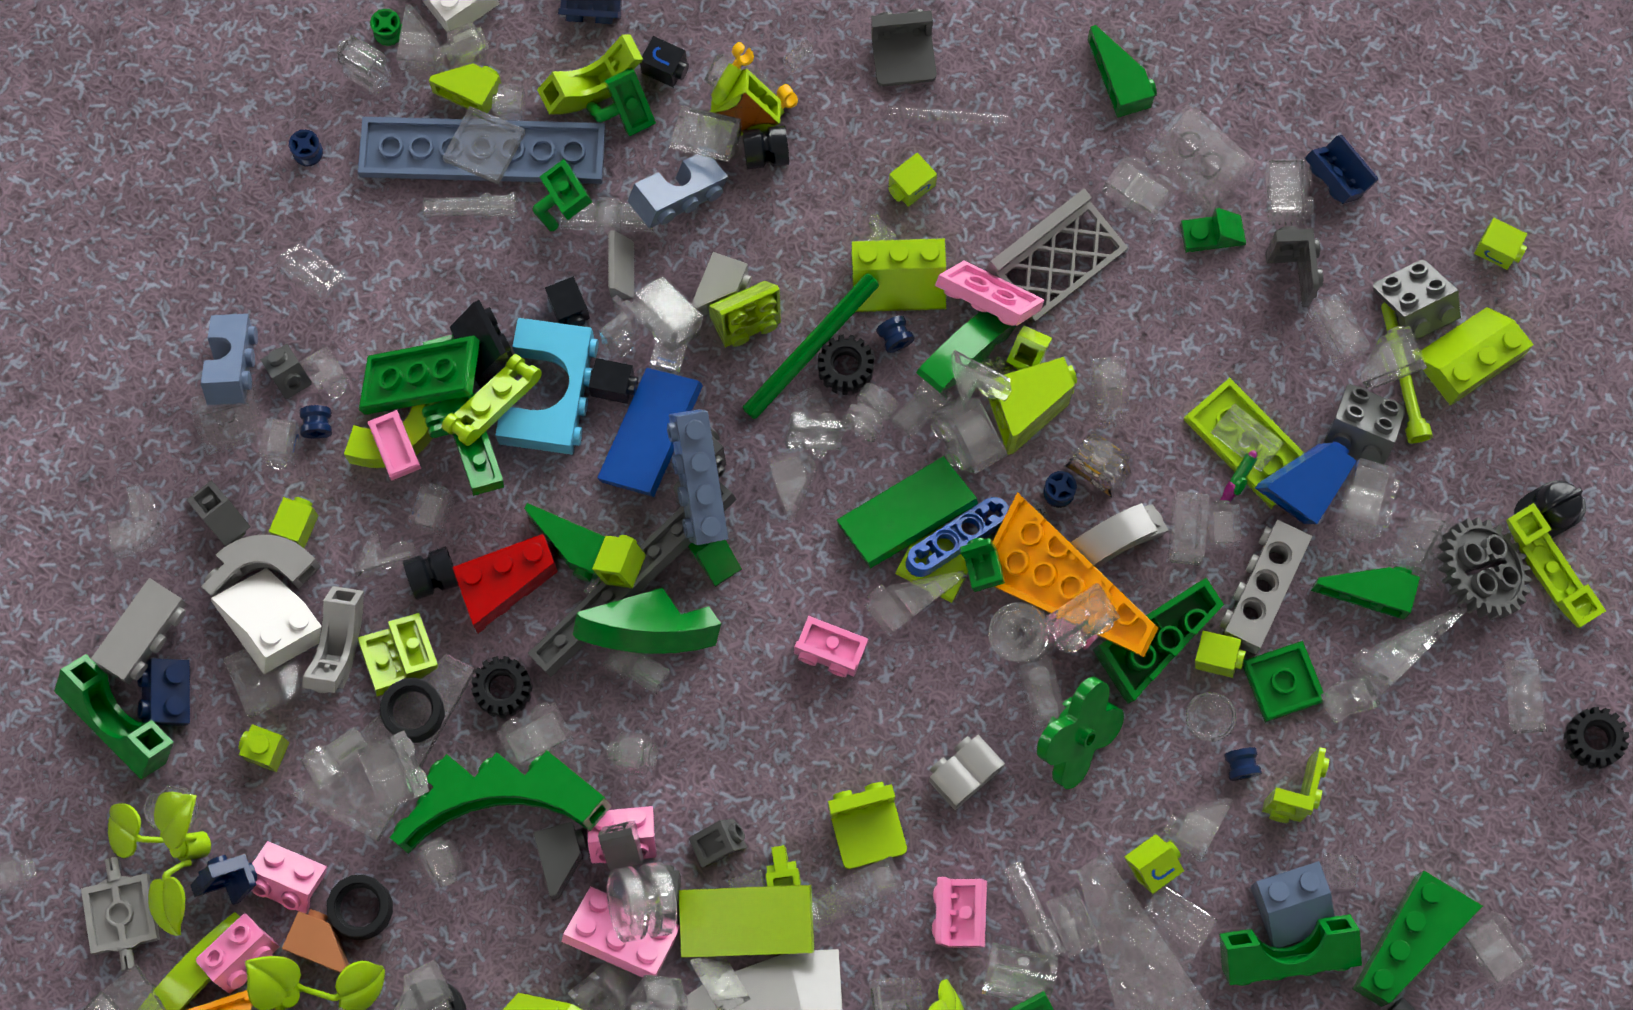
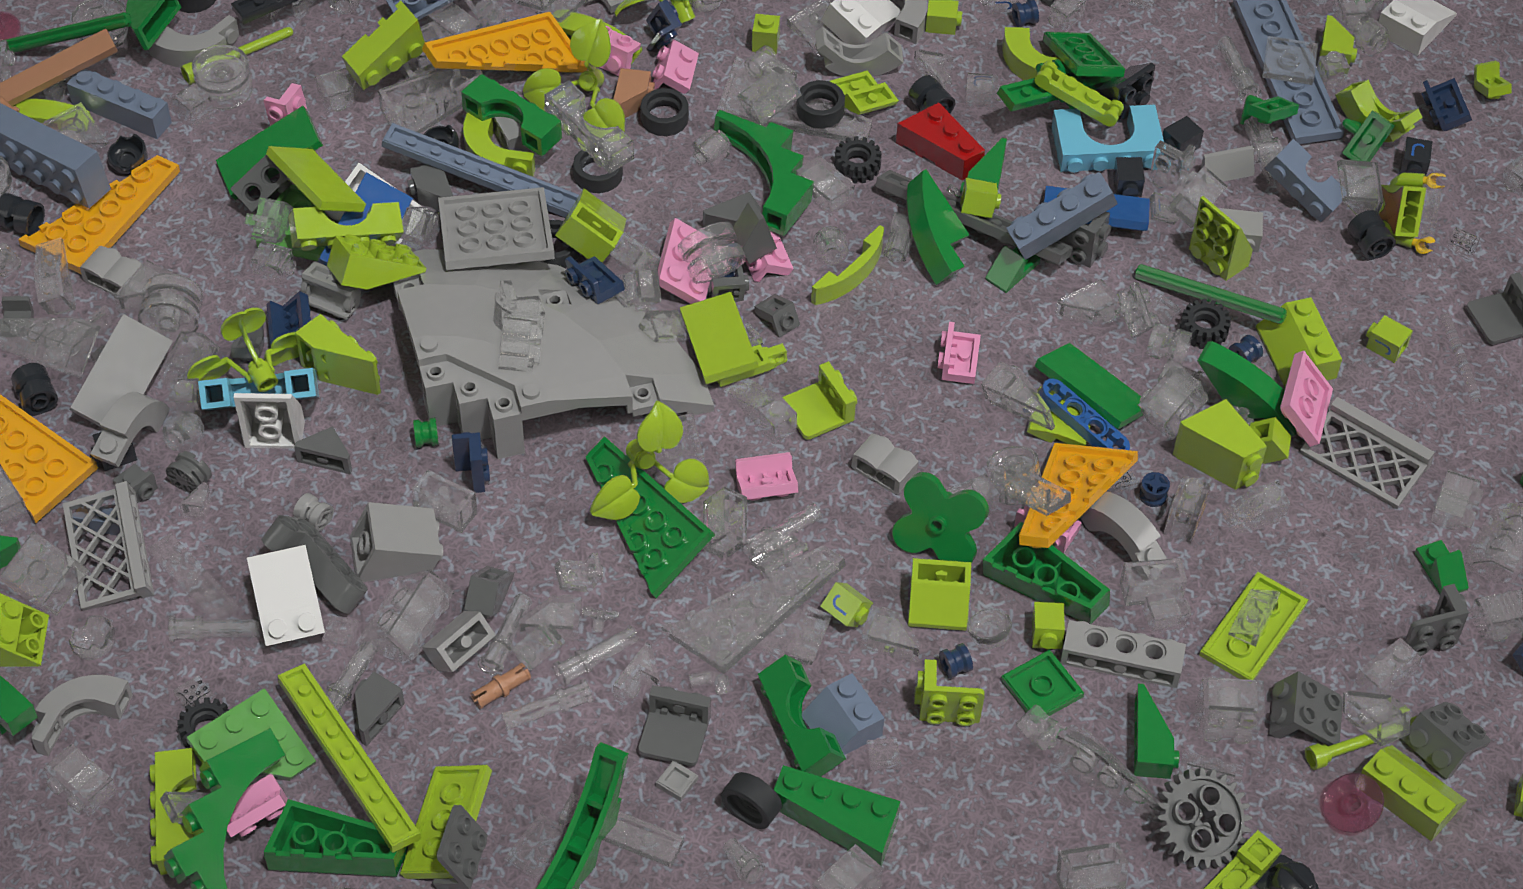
camera: 75 degrees right, 20 degrees down
bright pink tile [368,410,421,480] -> none
clear plant [866,213,898,241] -> none
clear slope [951,350,1011,406] -> none
green bracket [960,538,1005,592] -> none
green piece [1219,450,1257,507] -> none
blue slope [1255,442,1357,524] -> none
none -> lime slope [811,225,884,305]
none -> lime slope [908,558,971,631]
none -> clear pink dish [1322,773,1384,833]

